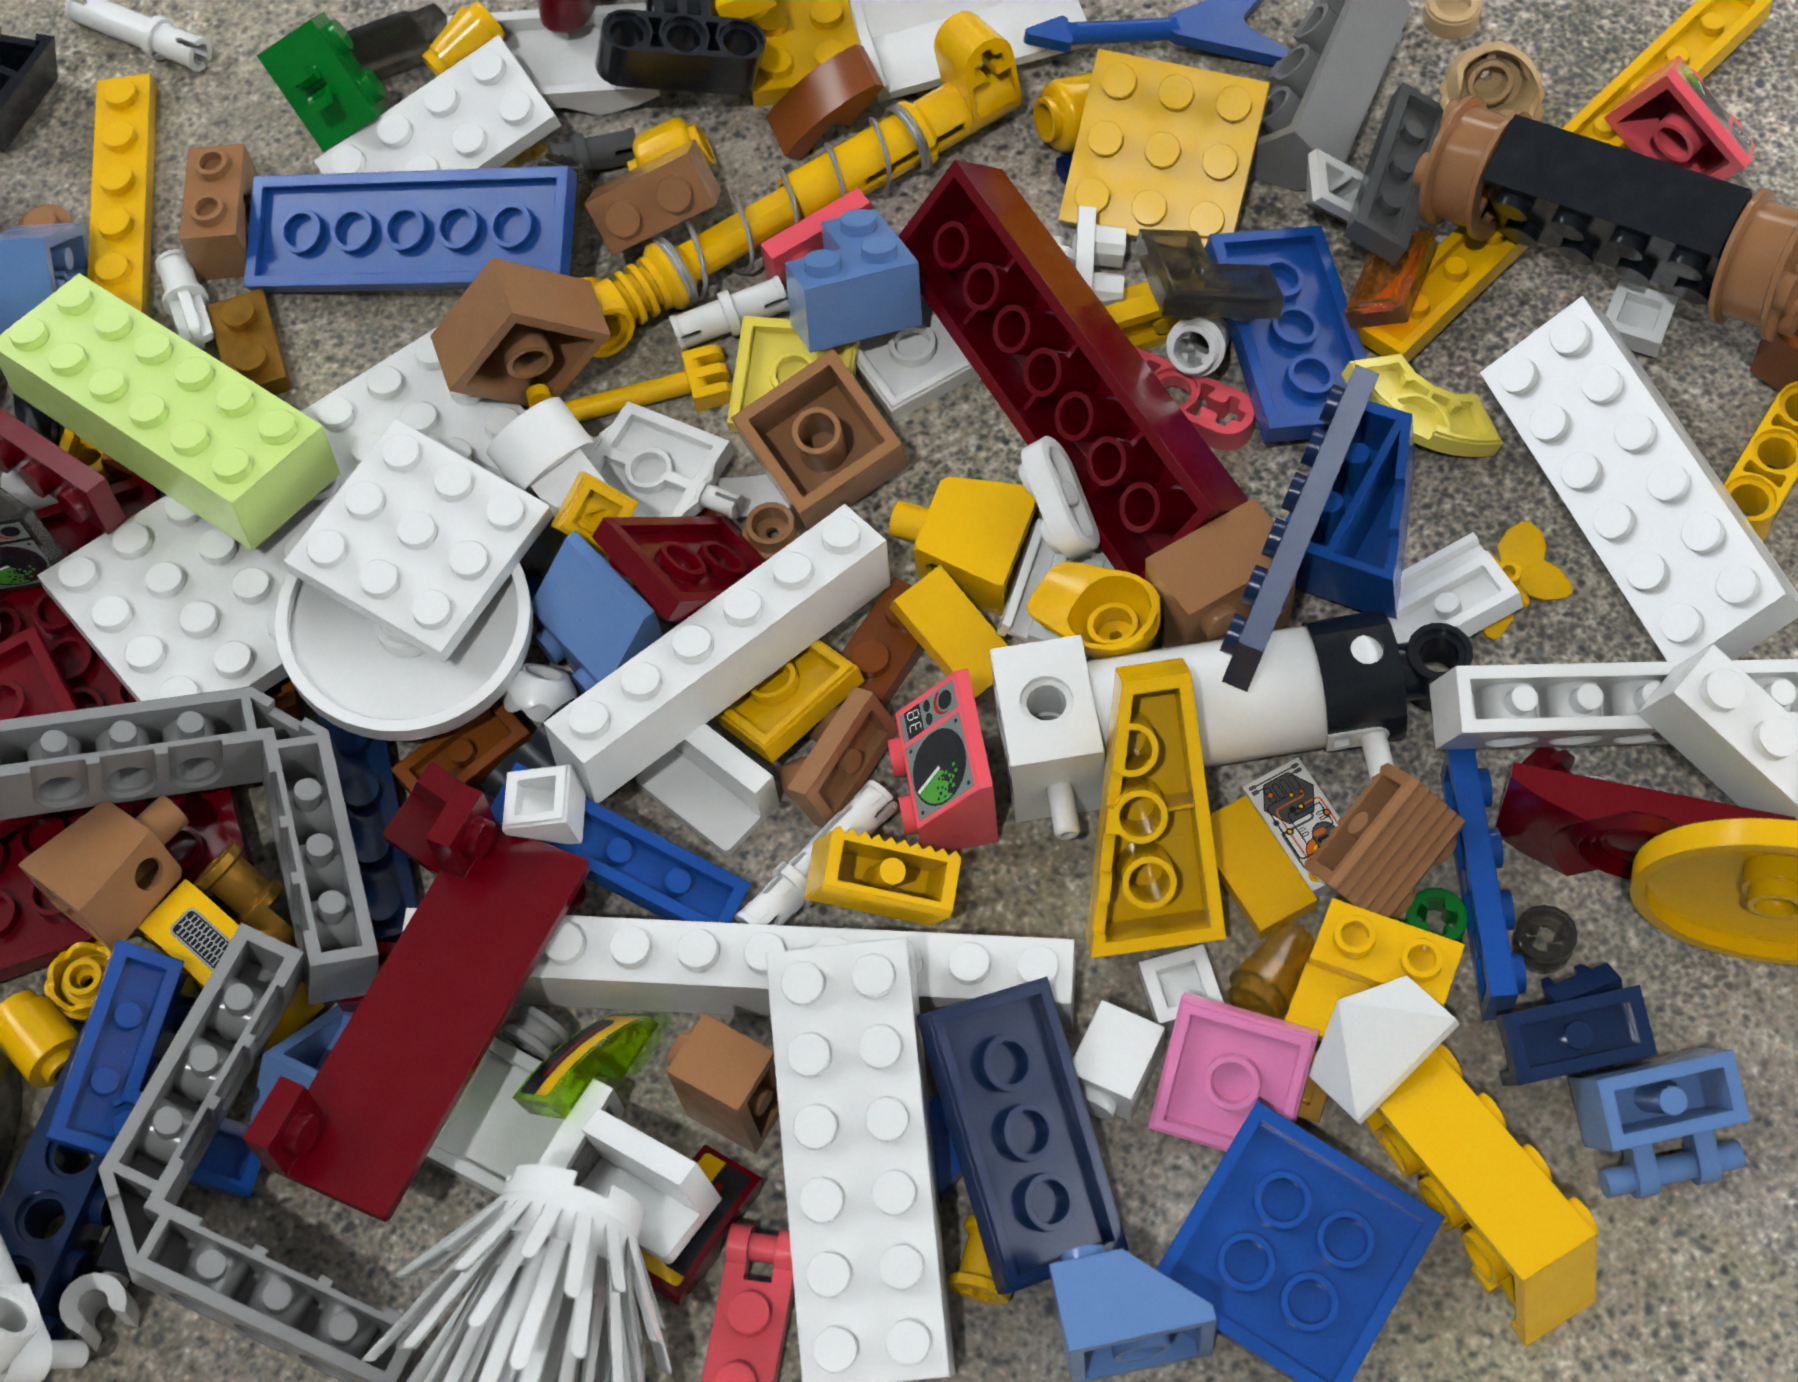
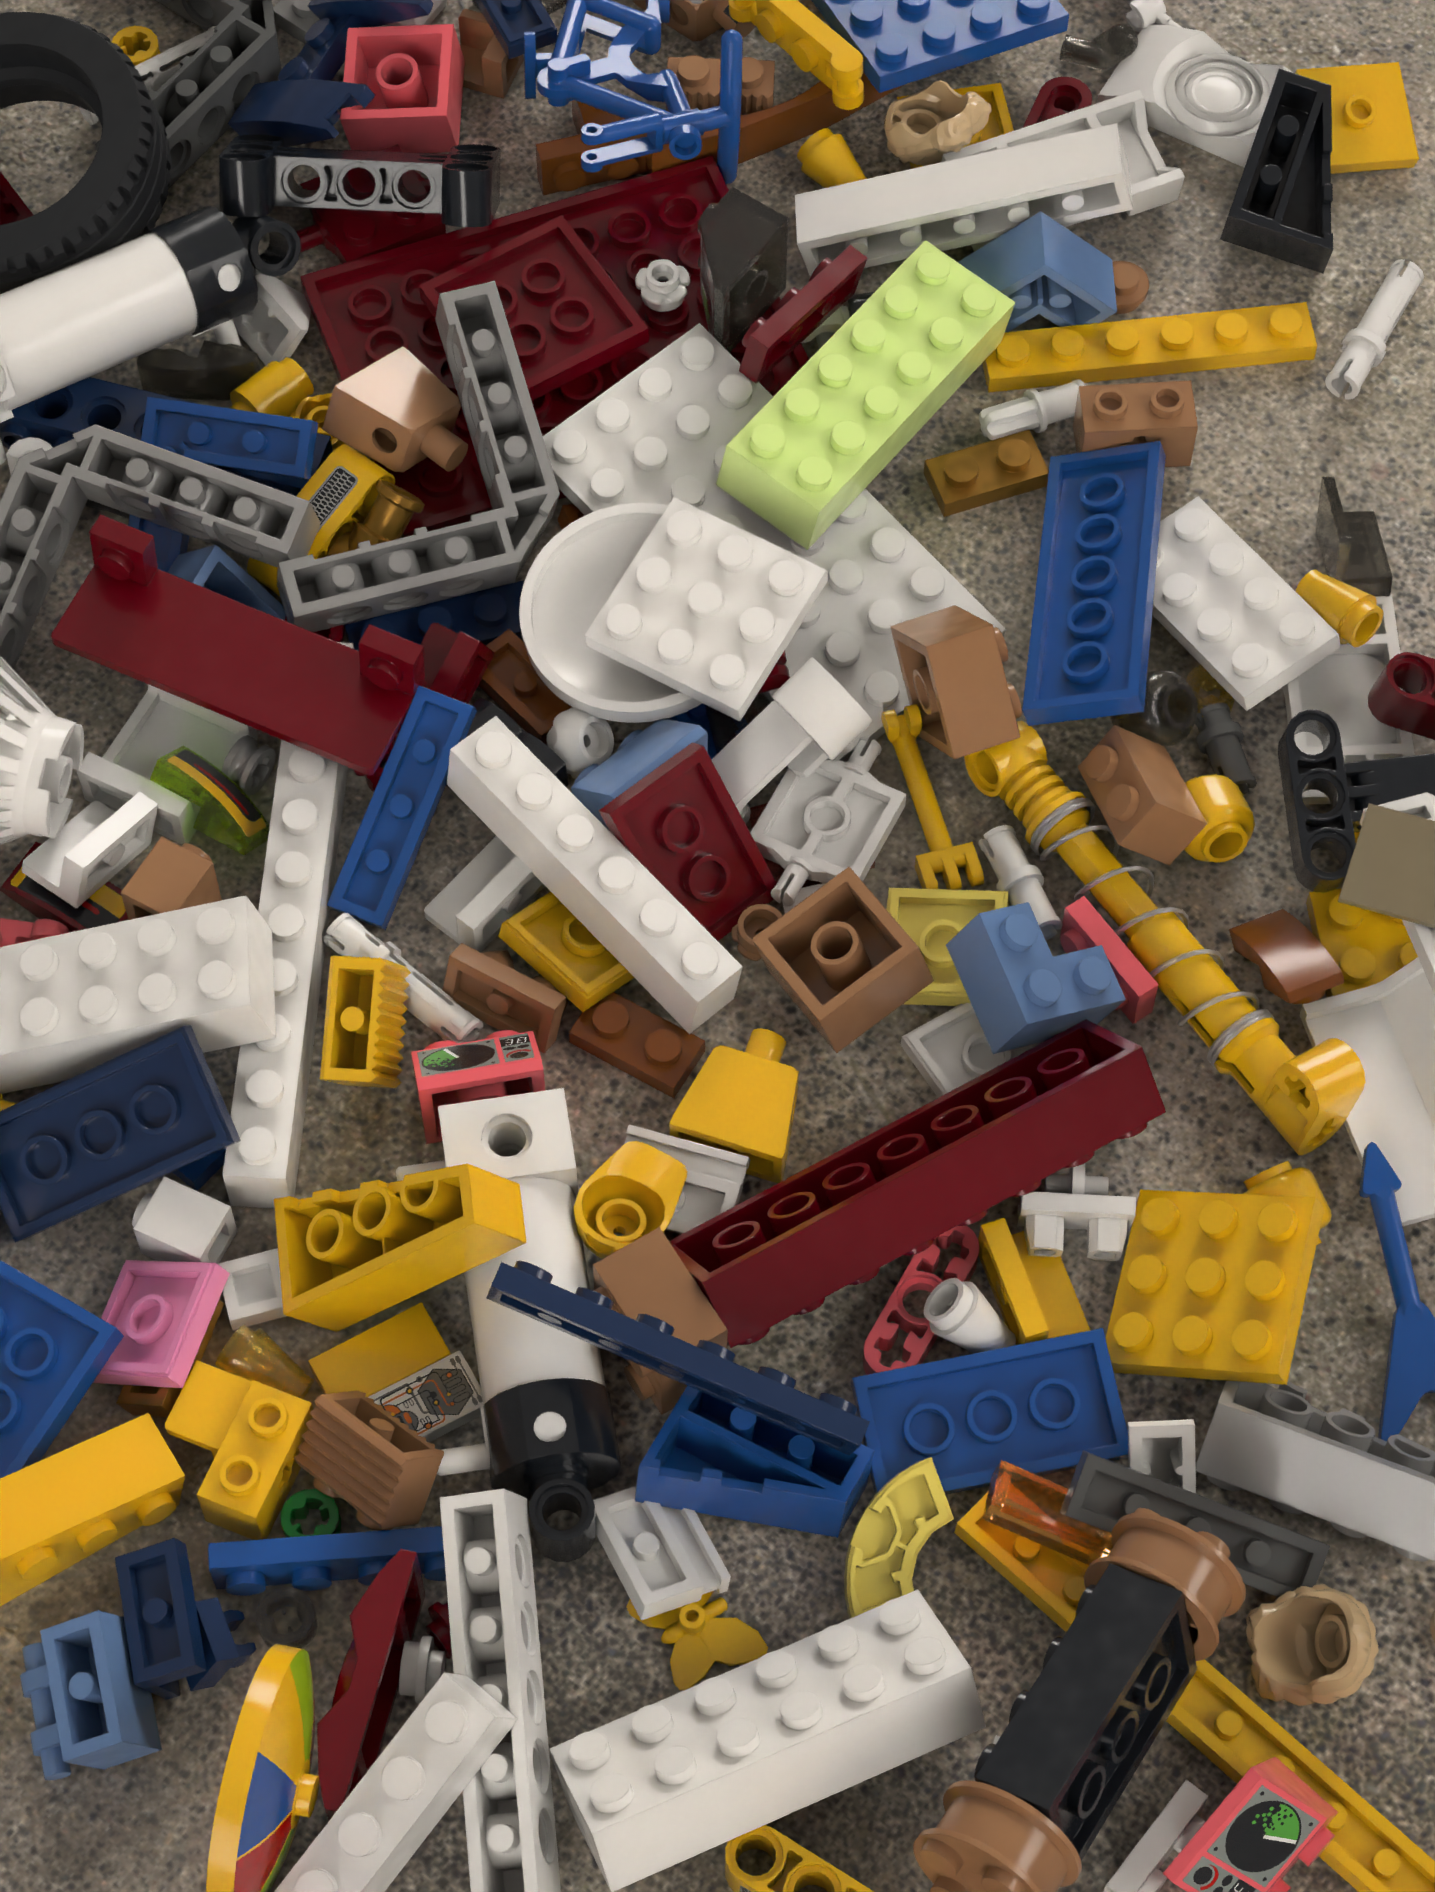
camera: 80 degrees right, 0 degrees up
green brick [256,12,389,152] -> none
white slope [502,764,586,844] -> none
yellow tile [550,471,639,557] -> none
yellow tile [889,565,1008,699] -> none
white plate [1018,436,1100,560] -> none
clear smoke plate [1135,229,1285,322] -> none
white slope [1308,975,1460,1125] -> none

